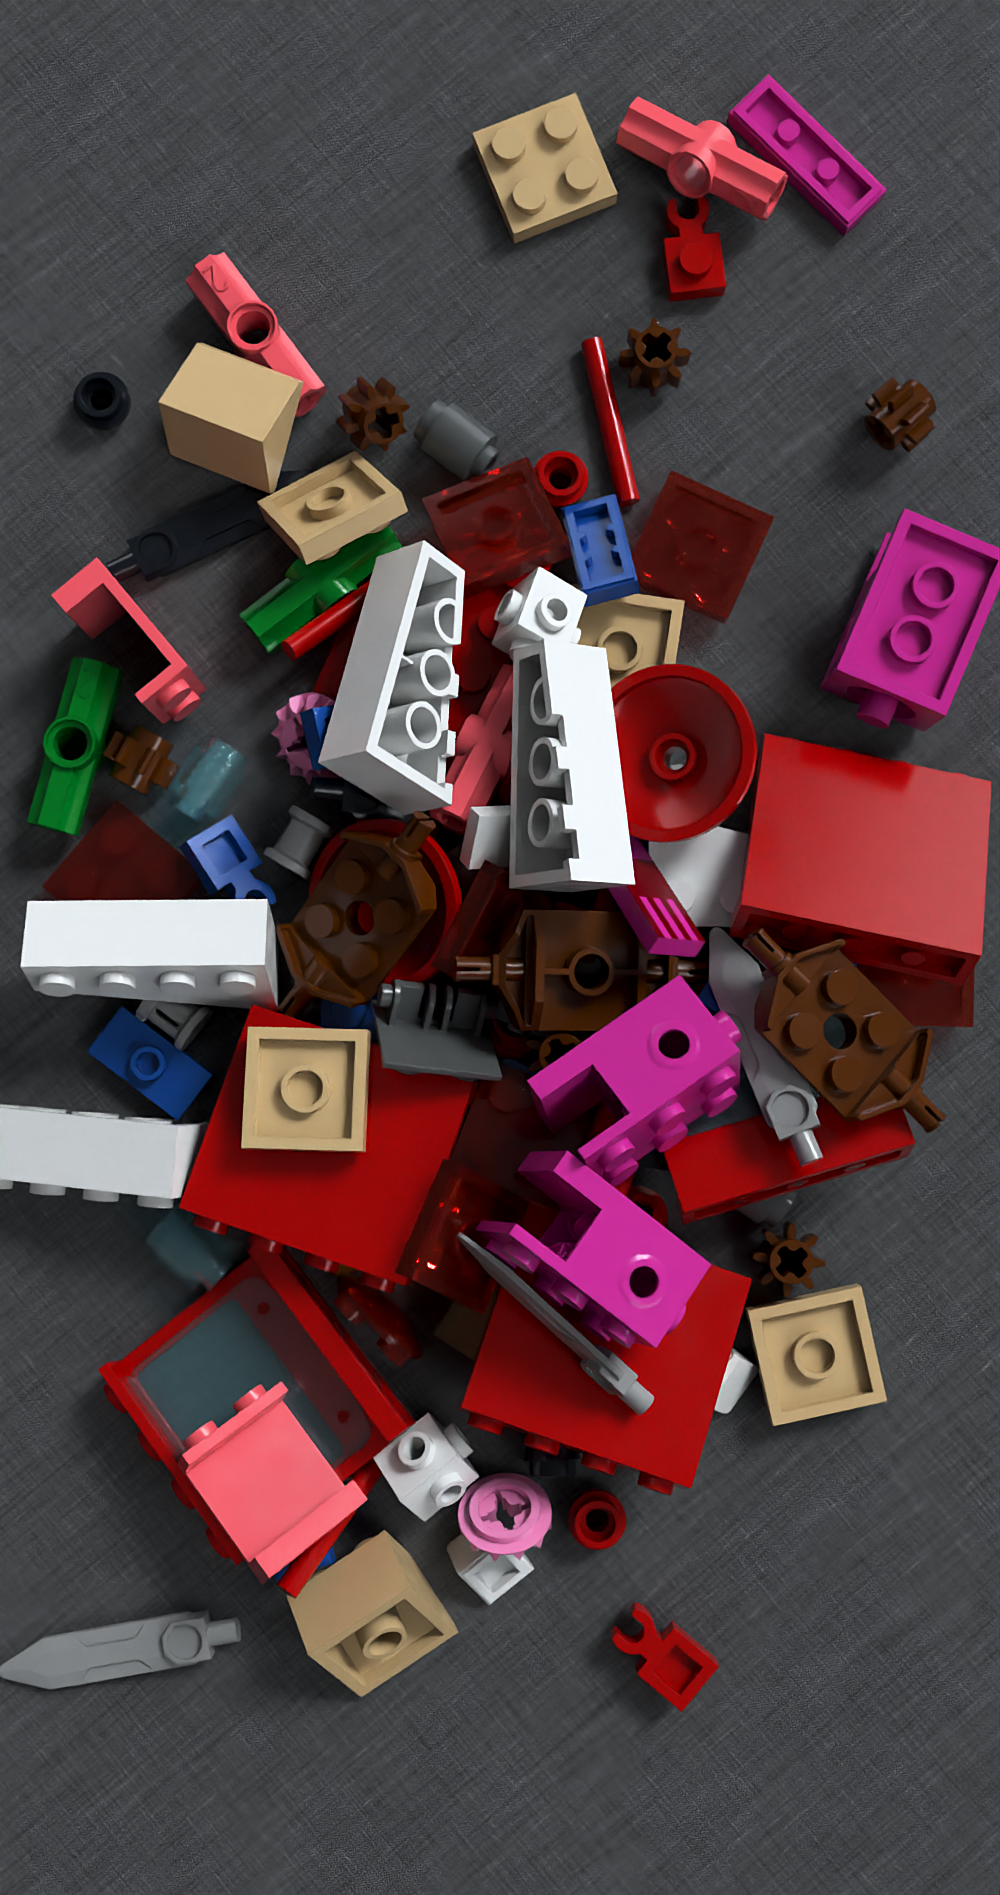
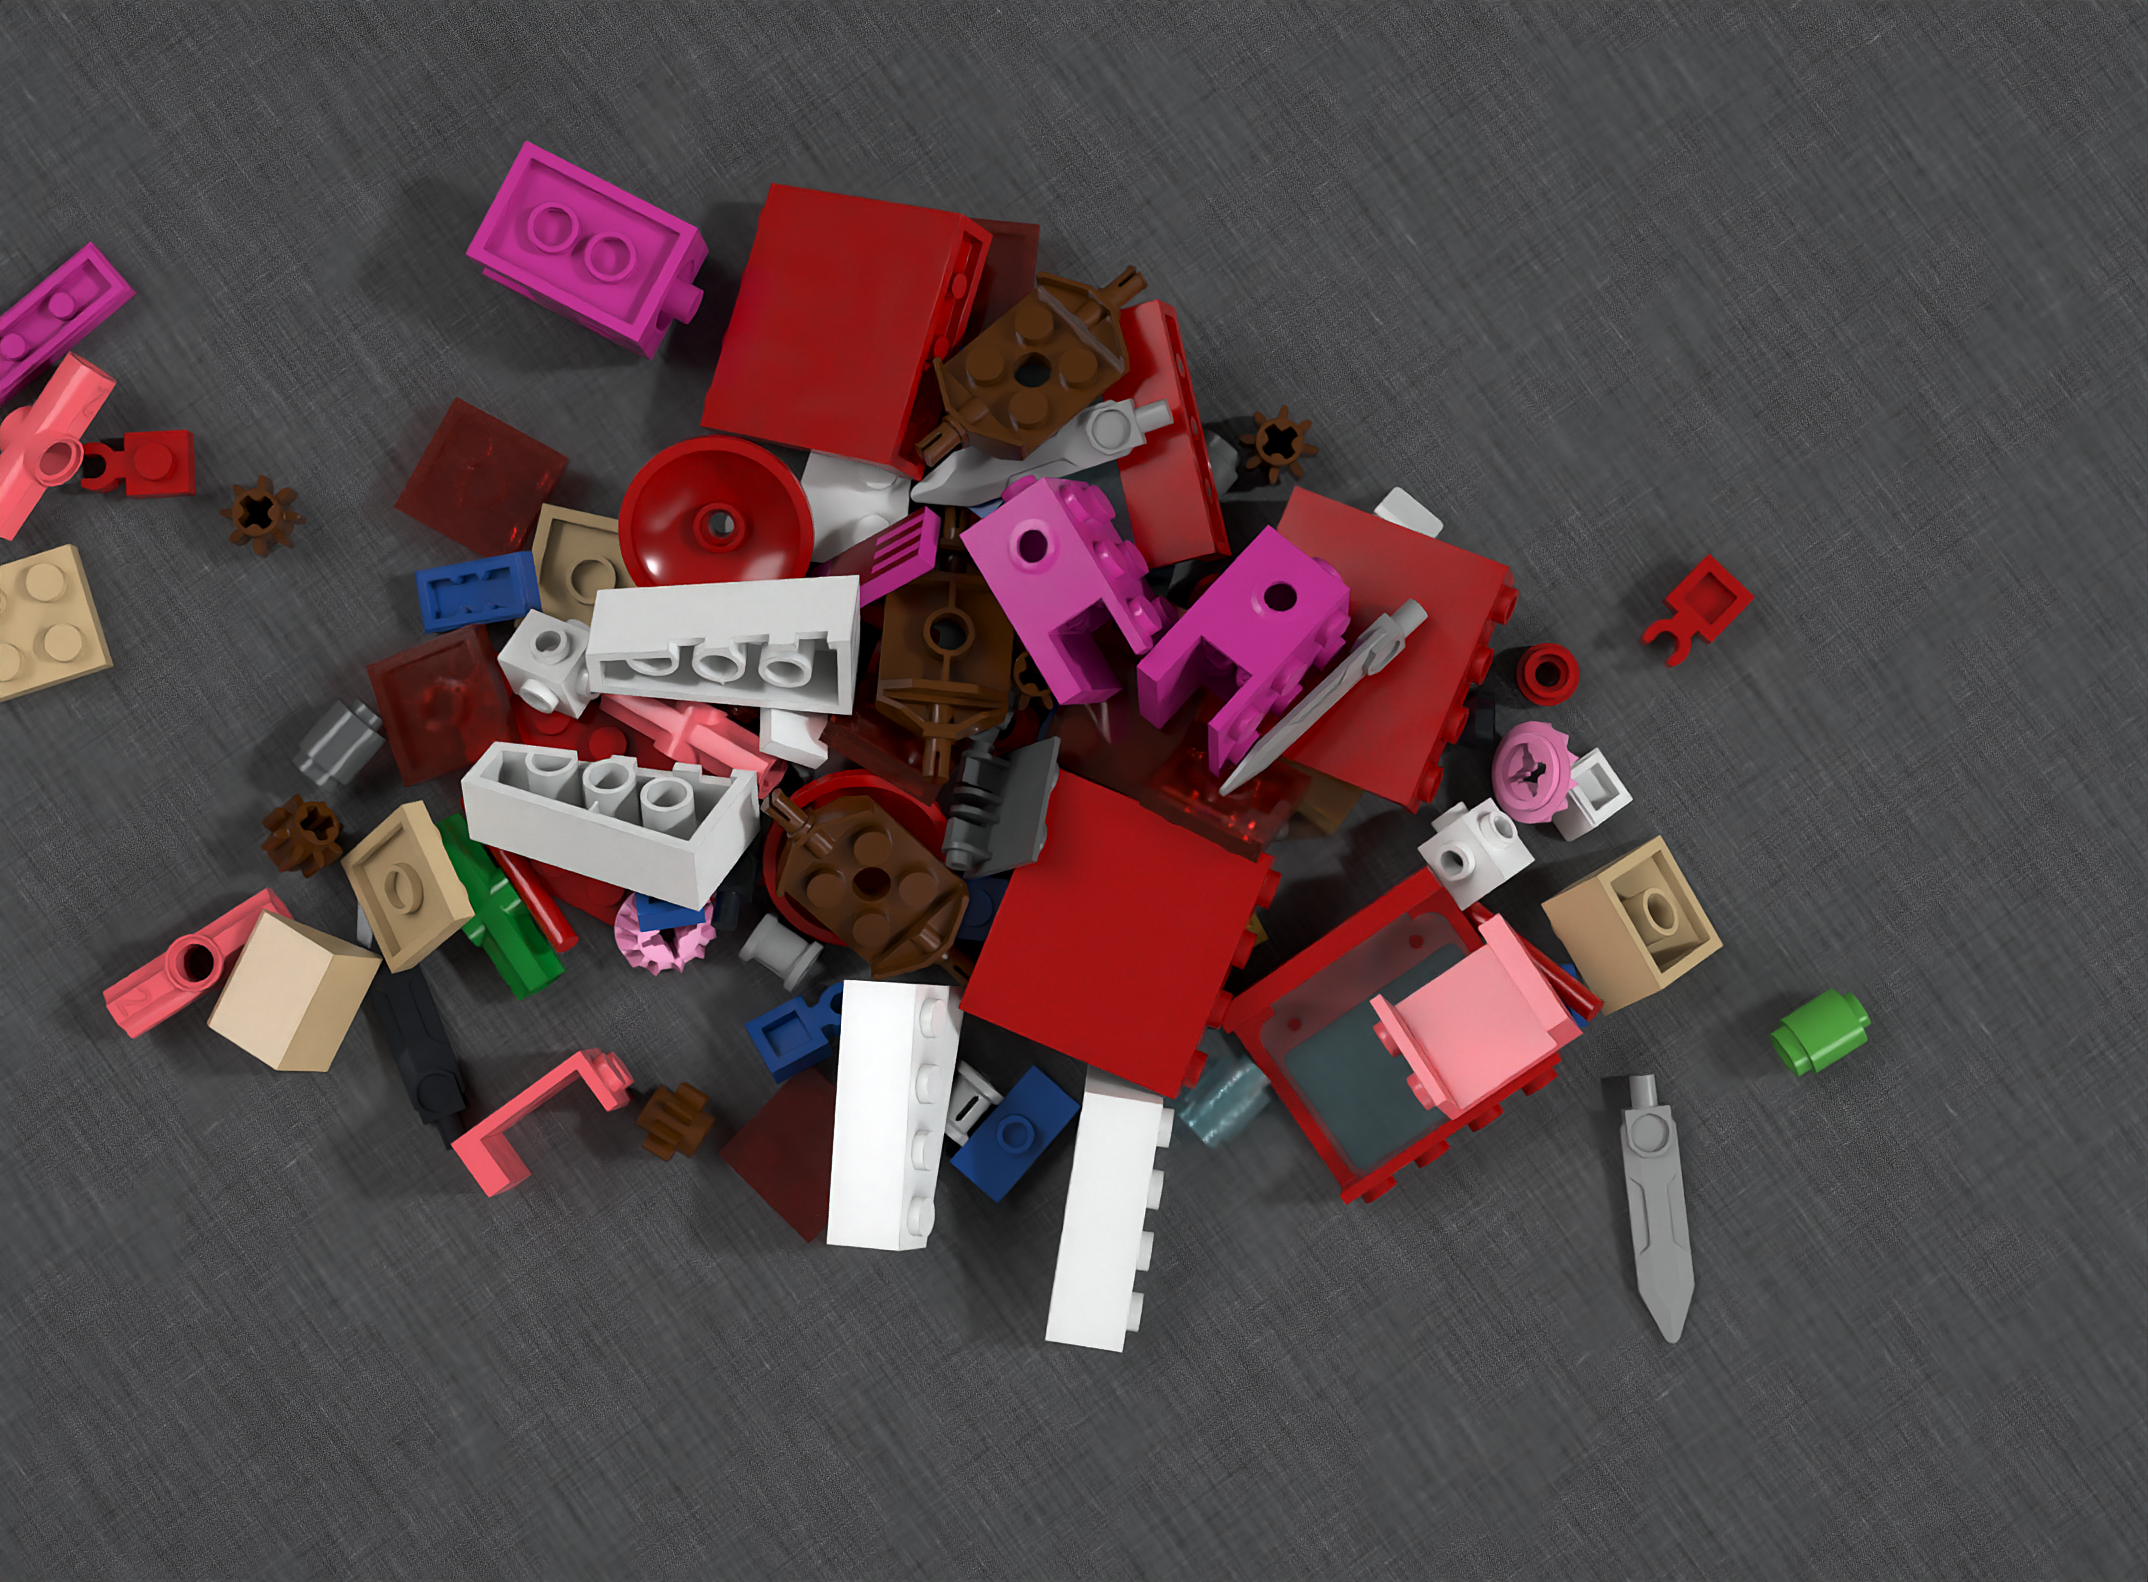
camera: 85 degrees left, 0 degrees up
green piece [27,657,124,837] -> none
black plate [73,372,131,430] -> none
clear light blue brick [167,734,248,823] -> none
tan plate [241,1026,371,1153] -> none
clear red dish [334,1272,423,1367] -> none
red plate [532,450,589,508] -> none
red bar [581,337,640,507] -> none
tan plate [745,1283,887,1426] -> none
reddish brown gear [865,377,936,452] -> none
none -> bright green brick [1769,988,1871,1077]

